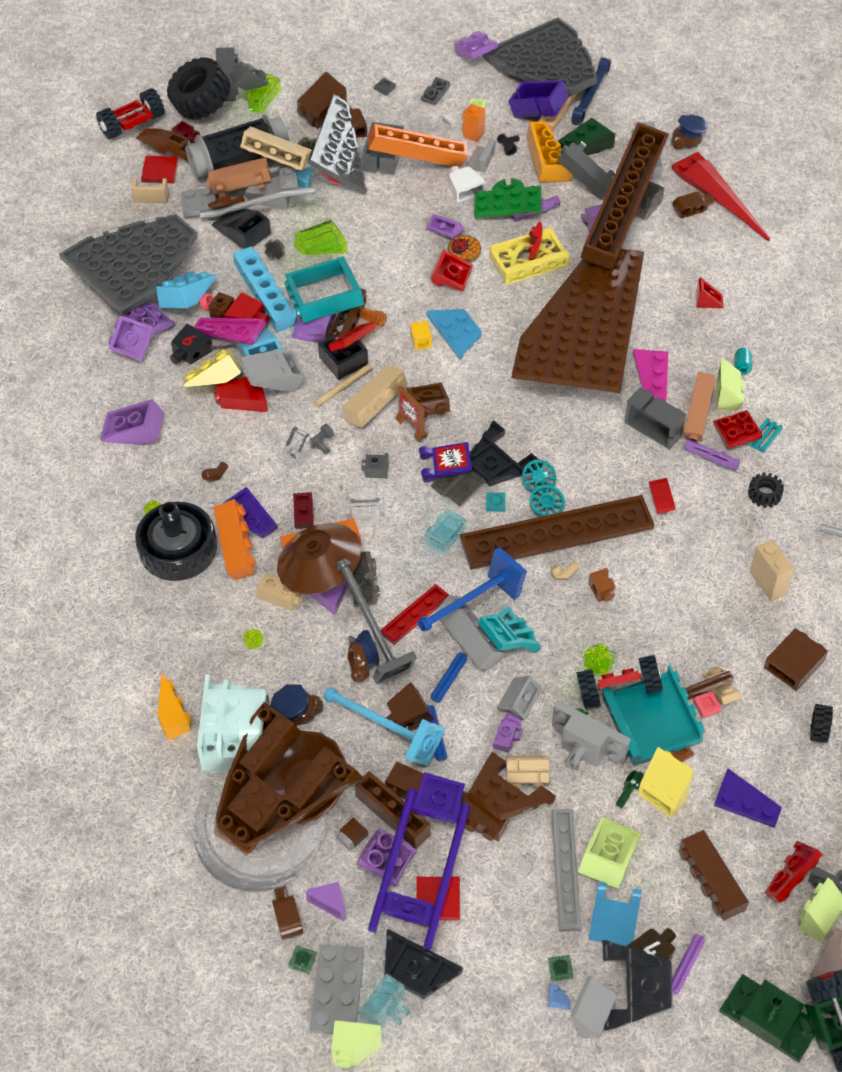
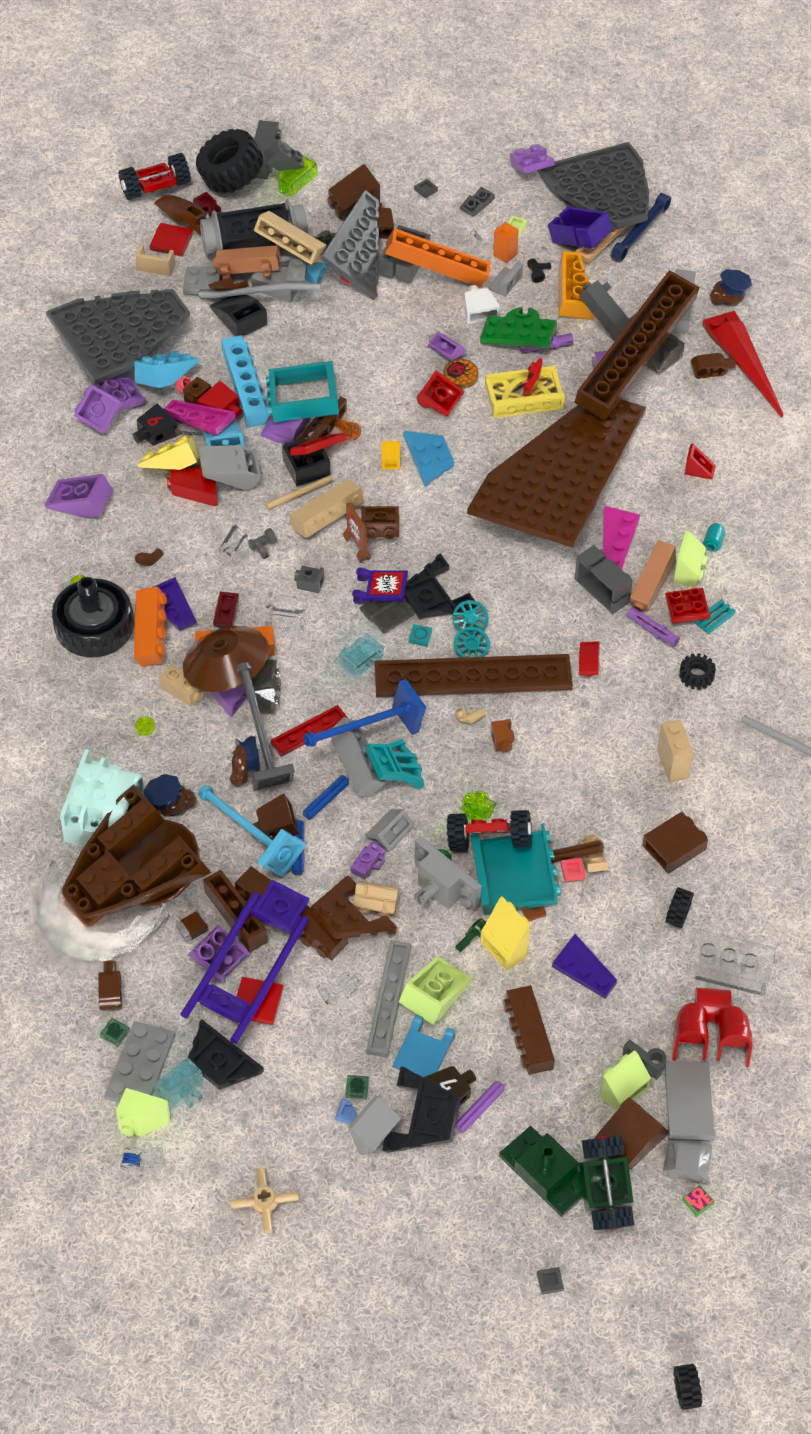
camera: 10 degrees right, 0 degrees up
light orange slope [158,674,192,740] -> none
clear smoke gear [264,239,285,260] -> none
clear neon green slope [294,219,348,255] -> none
medium lavender slope [306,882,346,922] -> none
dark green wedge [558,118,615,155] -> none
red wing [765,841,823,903] -> none

